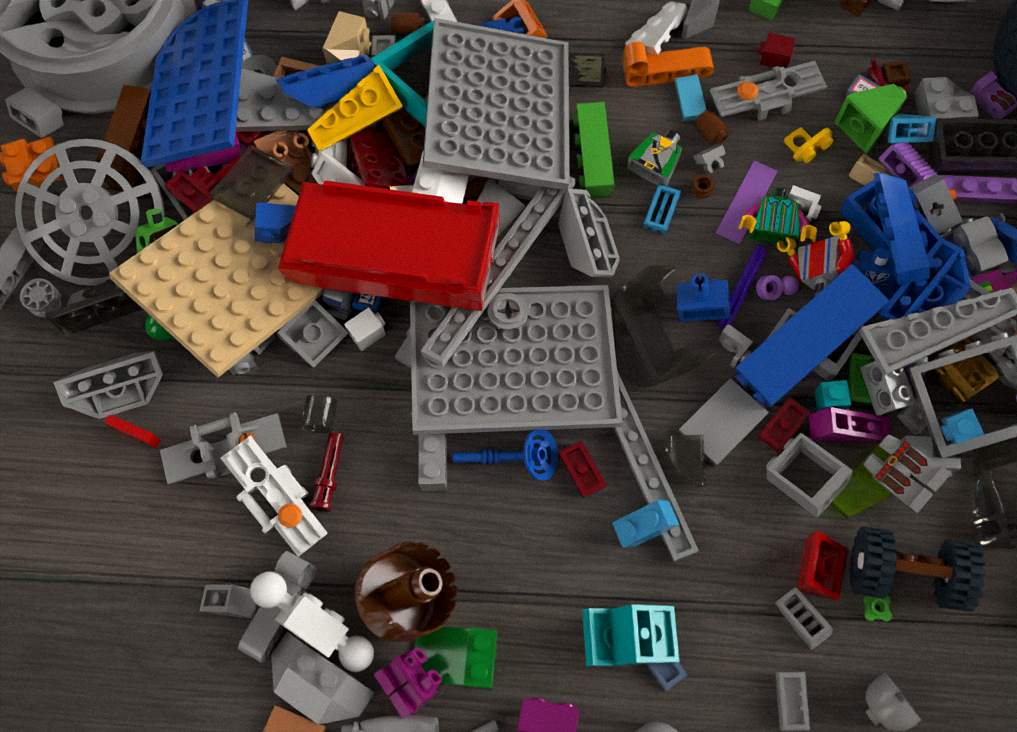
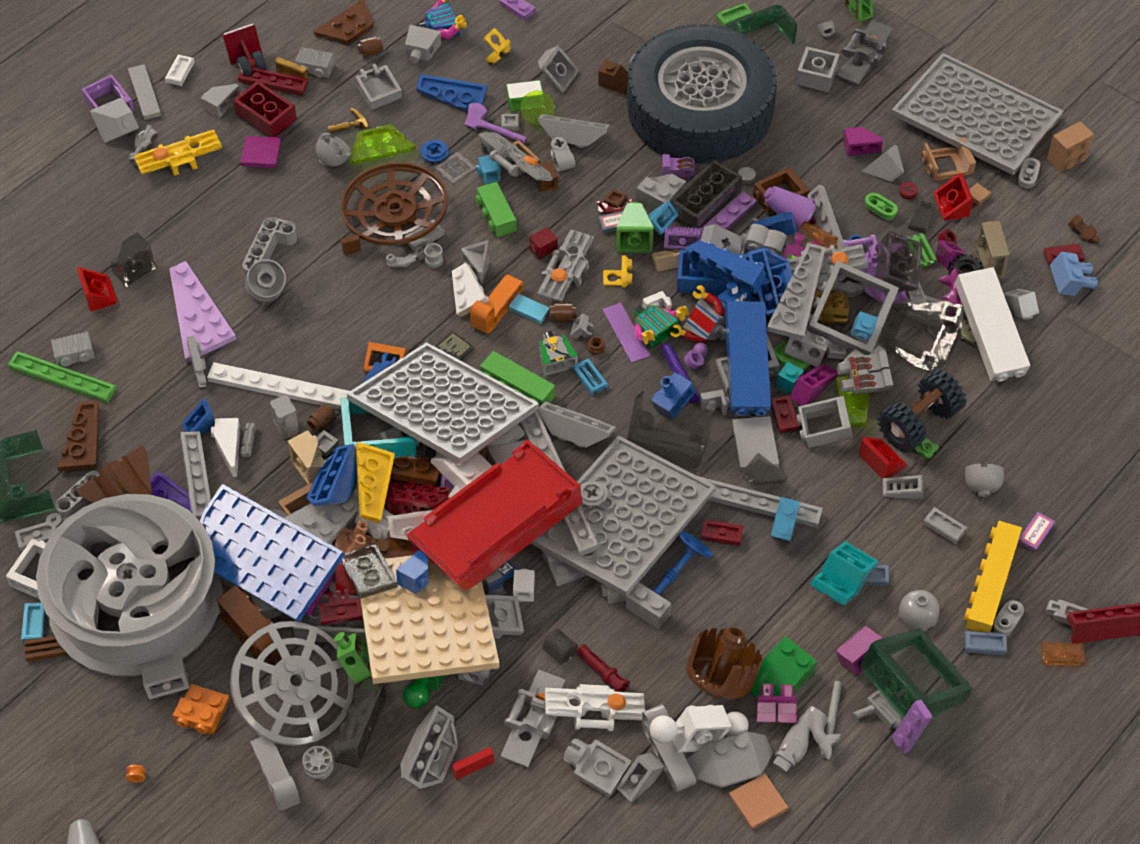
camera: 55 degrees left, 15 degrees down
none -> light grey plate [563,738,631,797]

